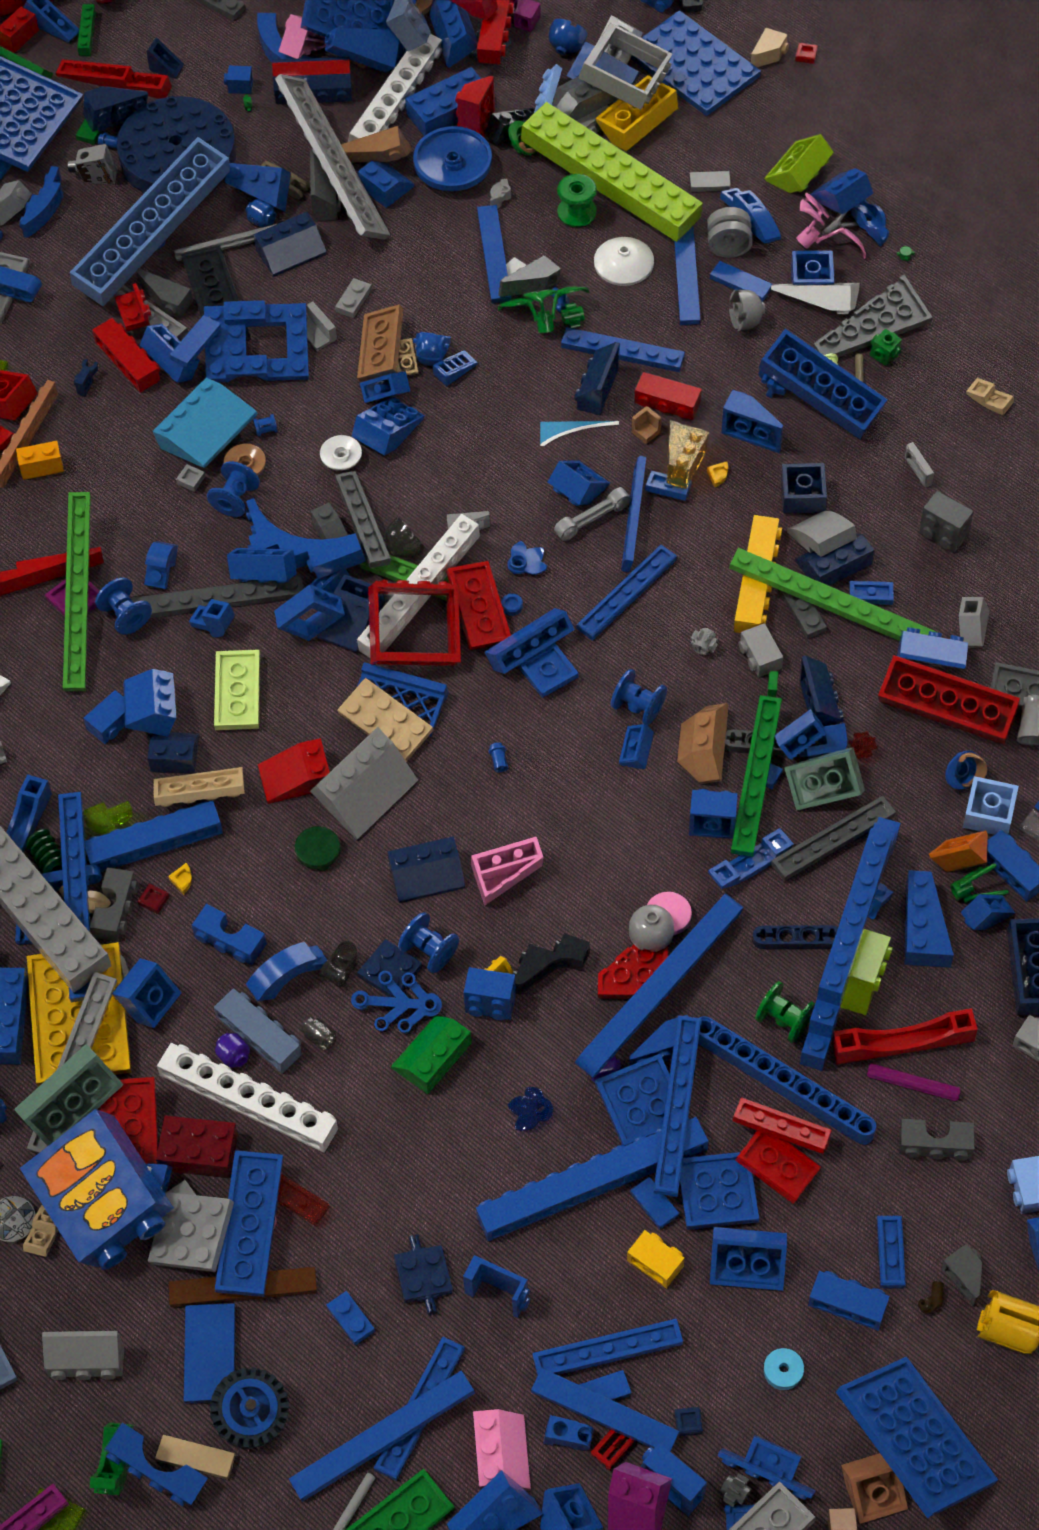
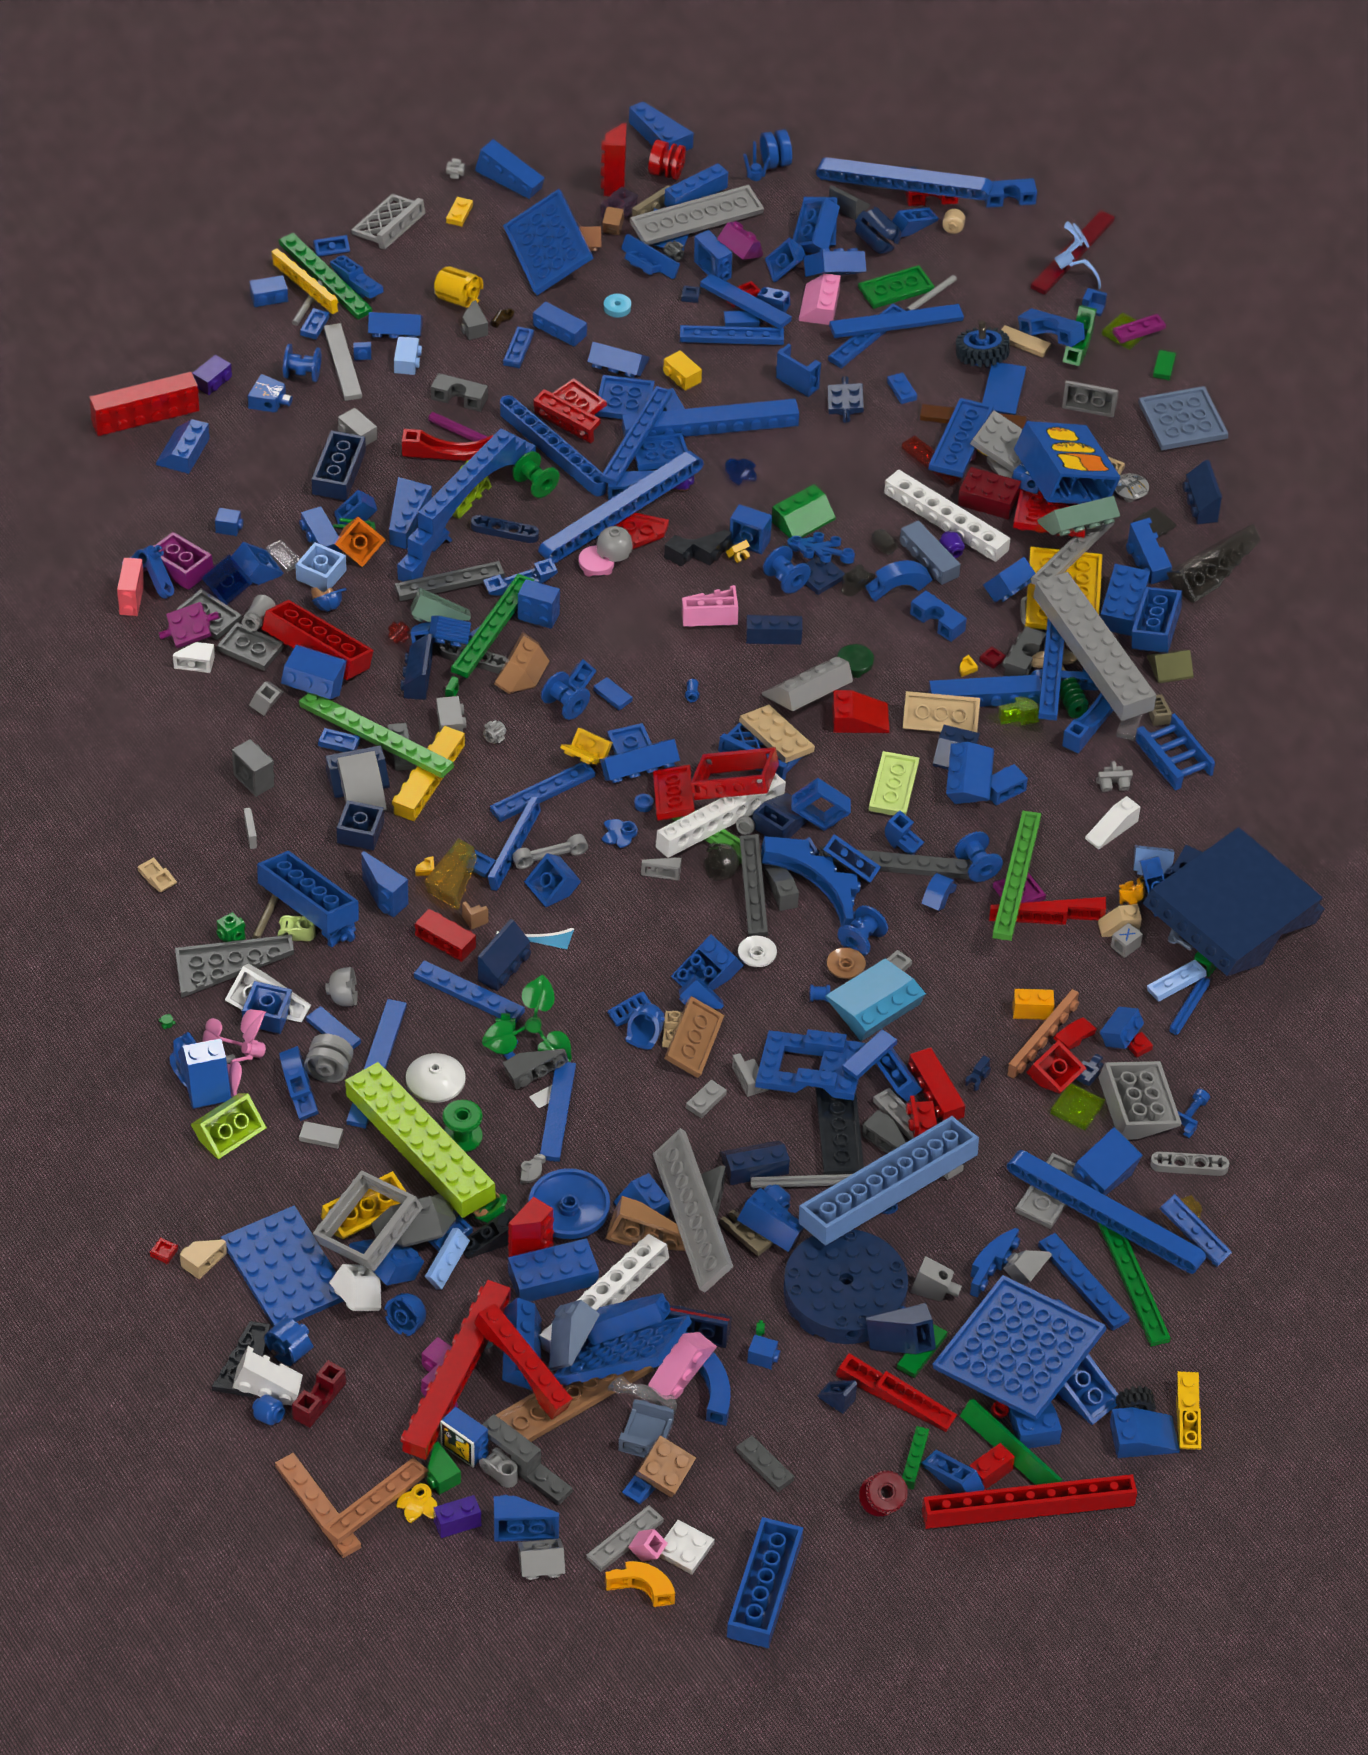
camera: 170 degrees left, 10 degrees down
none -> yellow bracket [560,728,613,765]
none -> blue tile [593,677,633,710]

